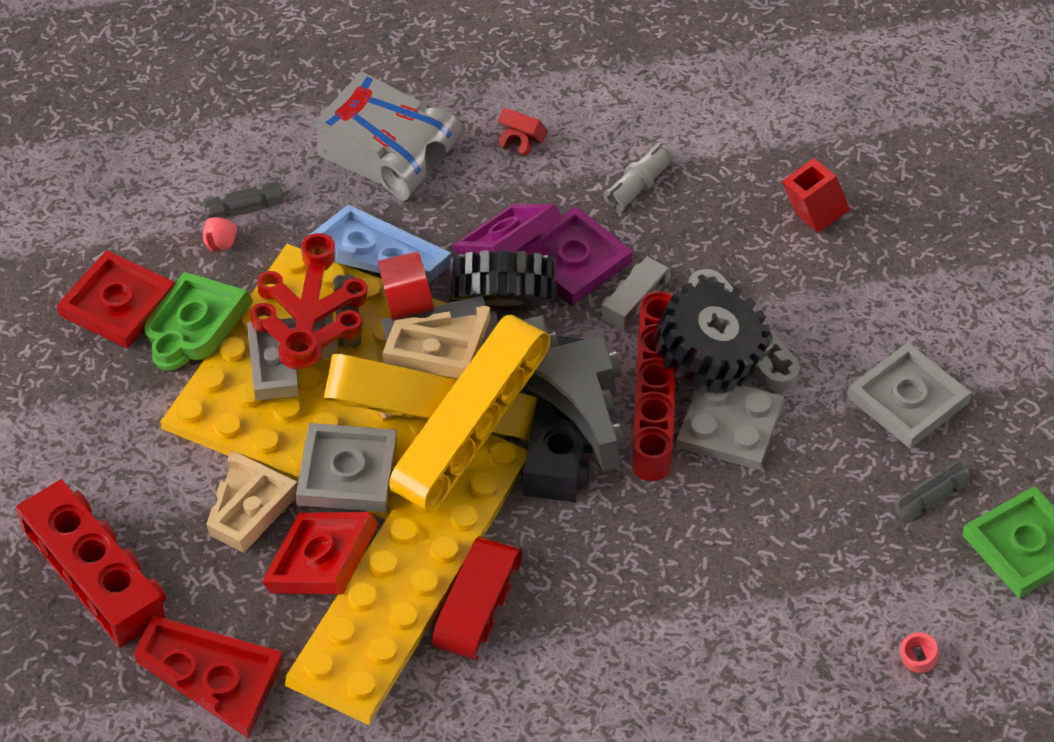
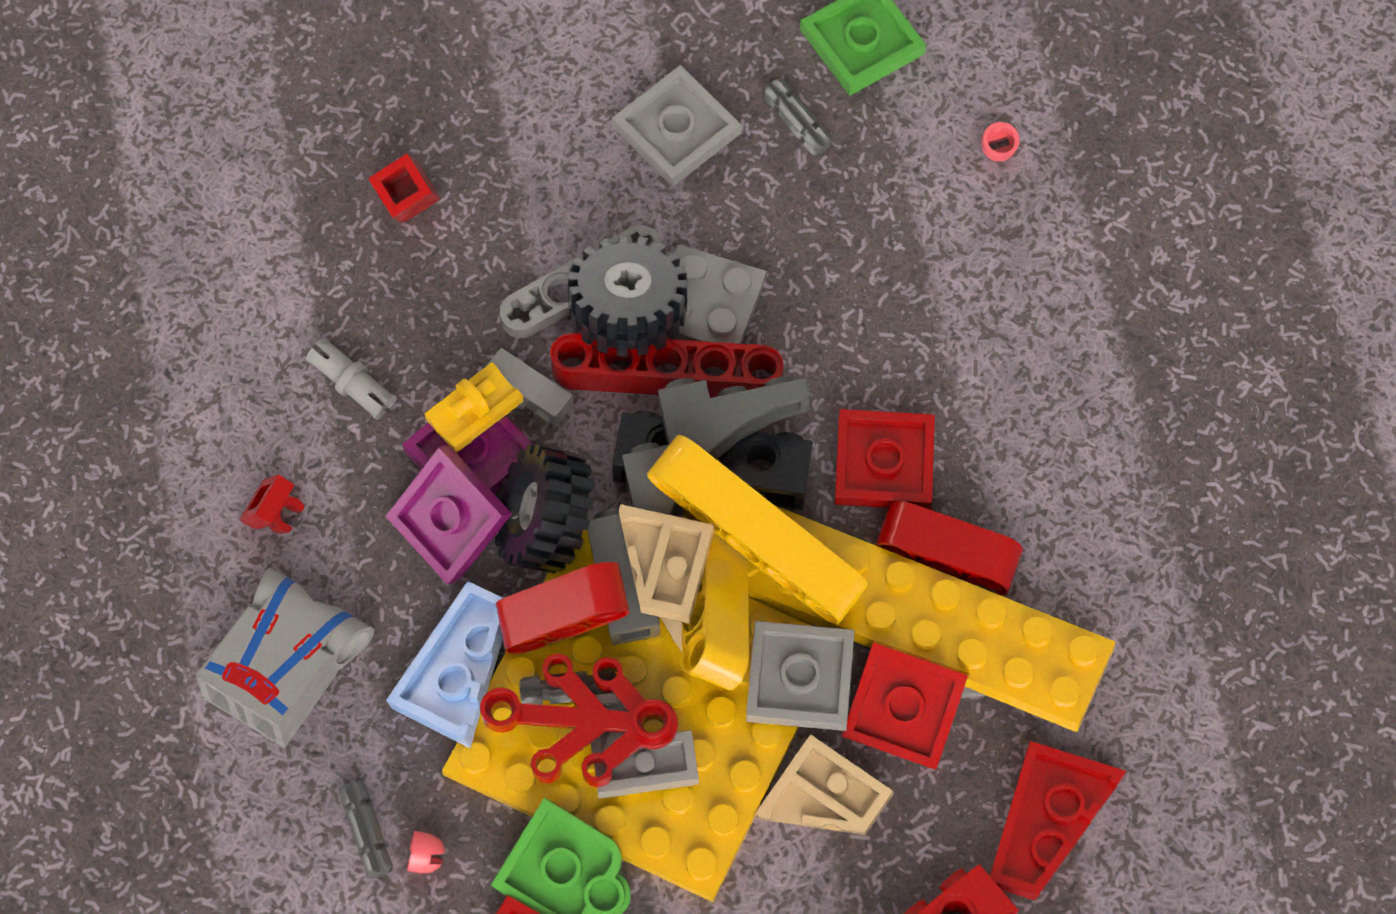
camera: 90 degrees left, 15 degrees up
none -> yellow hips [424,362,524,453]
none -> red plate [834,409,935,510]

